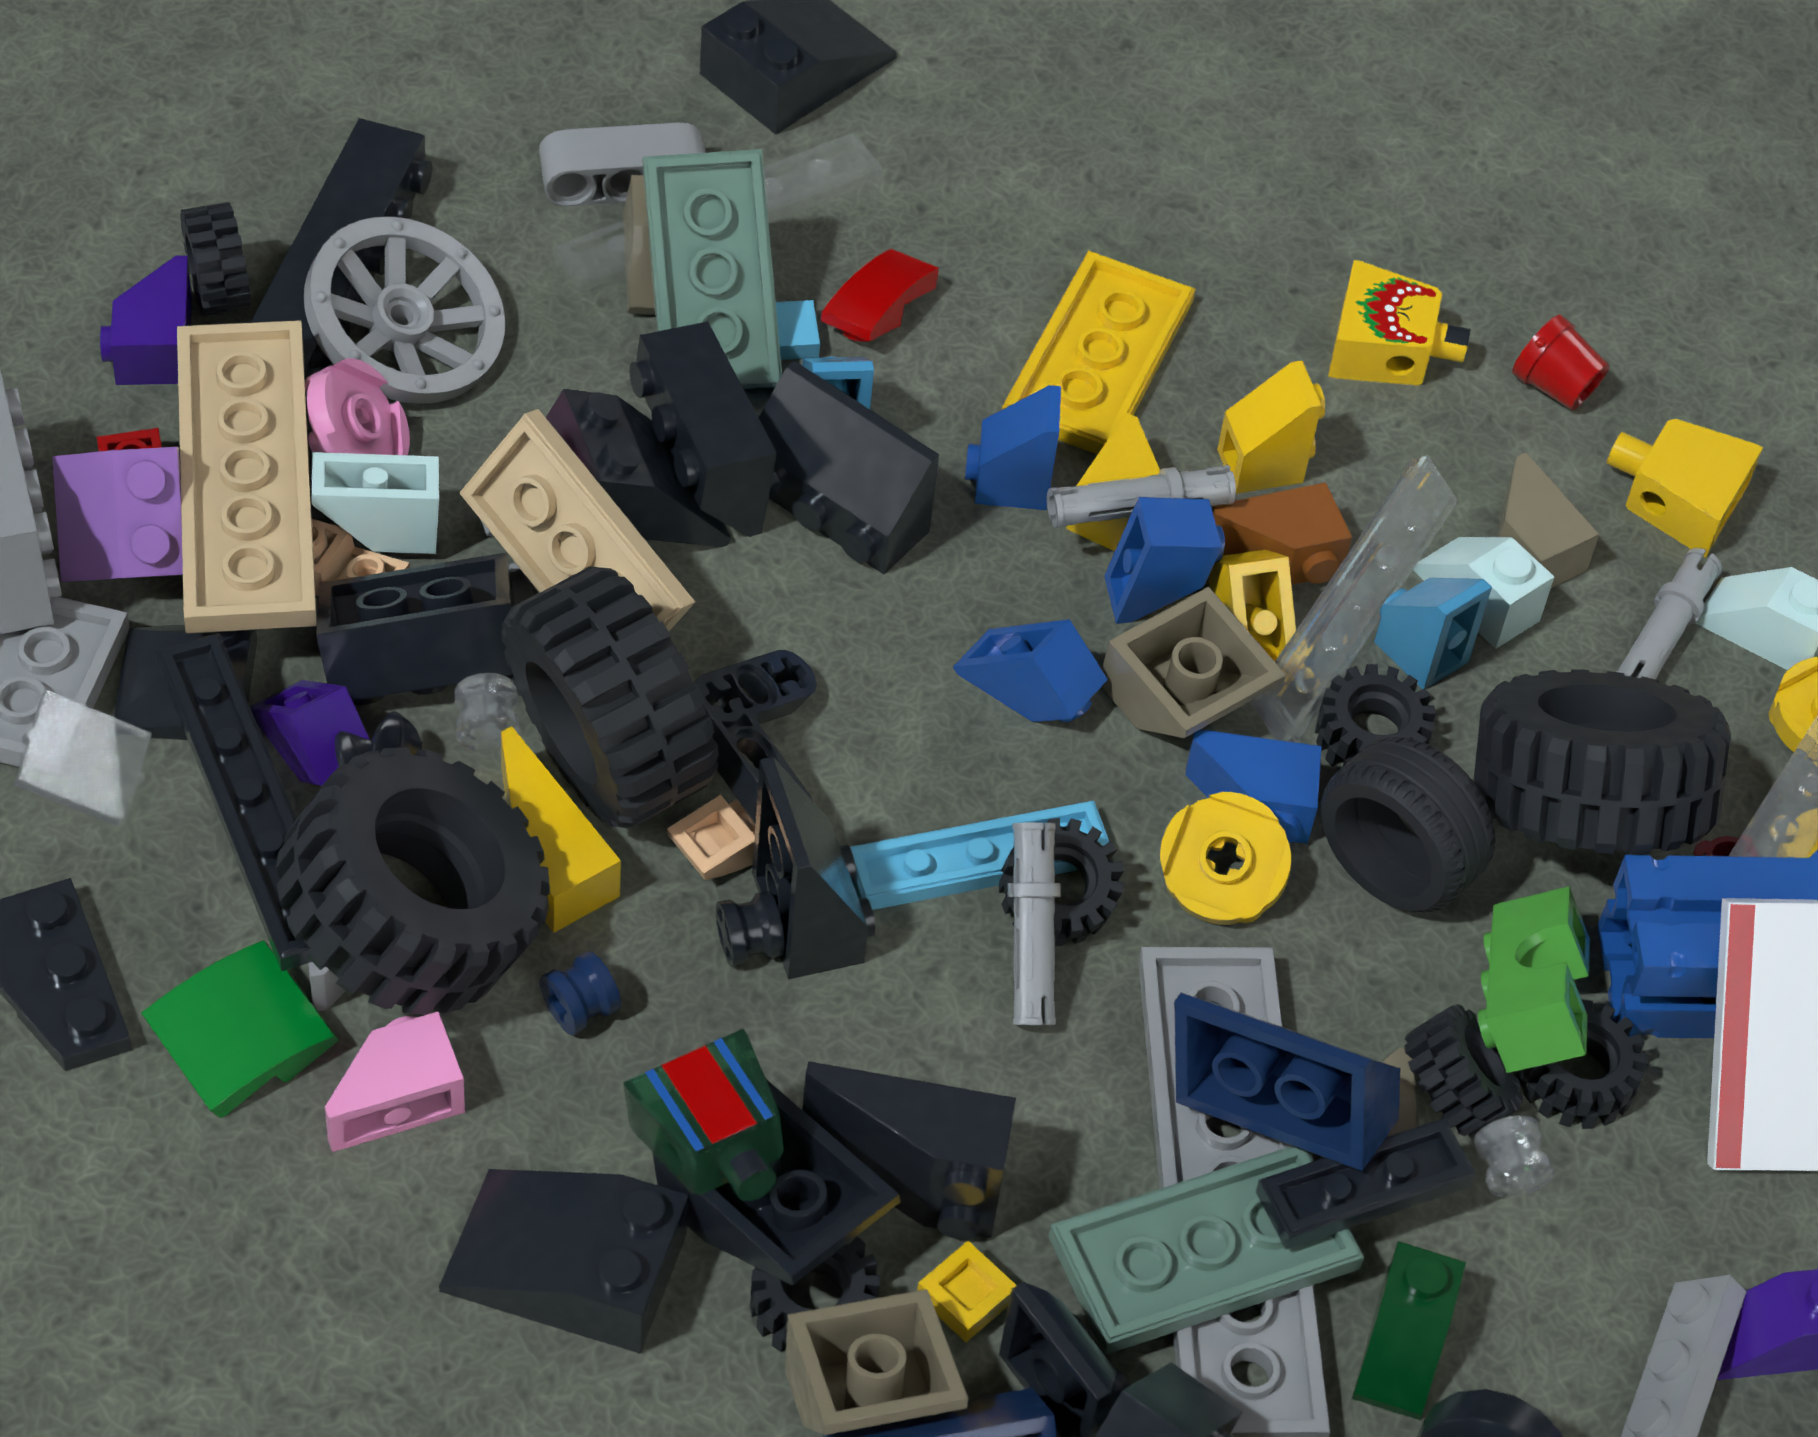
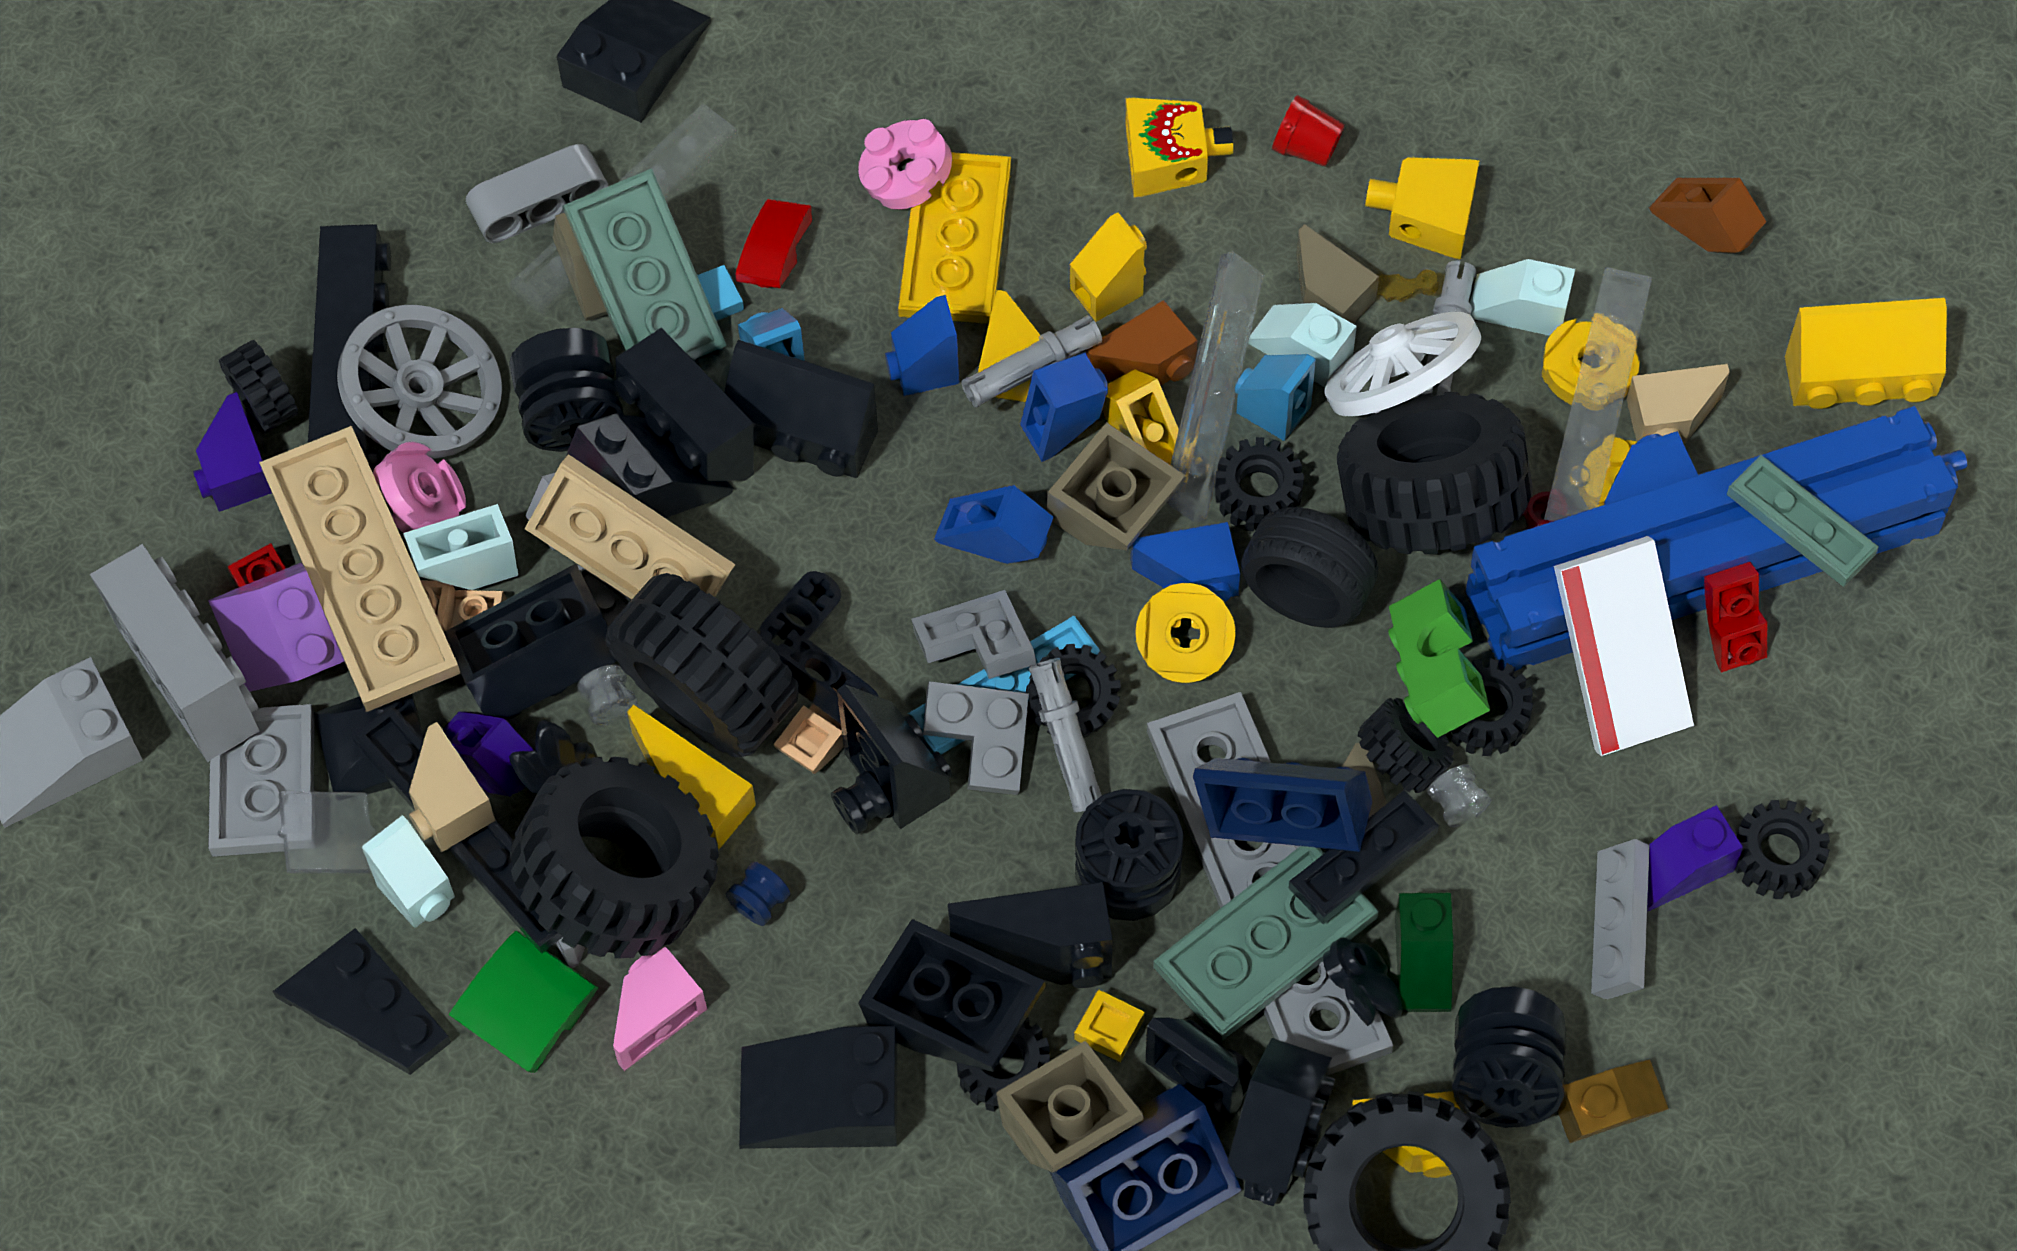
camera: 10 degrees left, 10 degrees up
clear green torso [623,1028,784,1201] -> none
none -> light aqua slope [362,815,455,928]
none -> tan slope [409,722,495,852]
none -> black wheel [509,328,624,452]
none -> bright pink plate [858,119,952,209]
none -> light grey plate [911,590,1036,679]
none -> light grey plate [923,682,1029,795]
none -> black wheel [1075,789,1183,921]
none -> black plate [1323,937,1403,1026]
none -> white wheel [1324,312,1481,416]
none -> clear yellow piece [1376,270,1439,302]

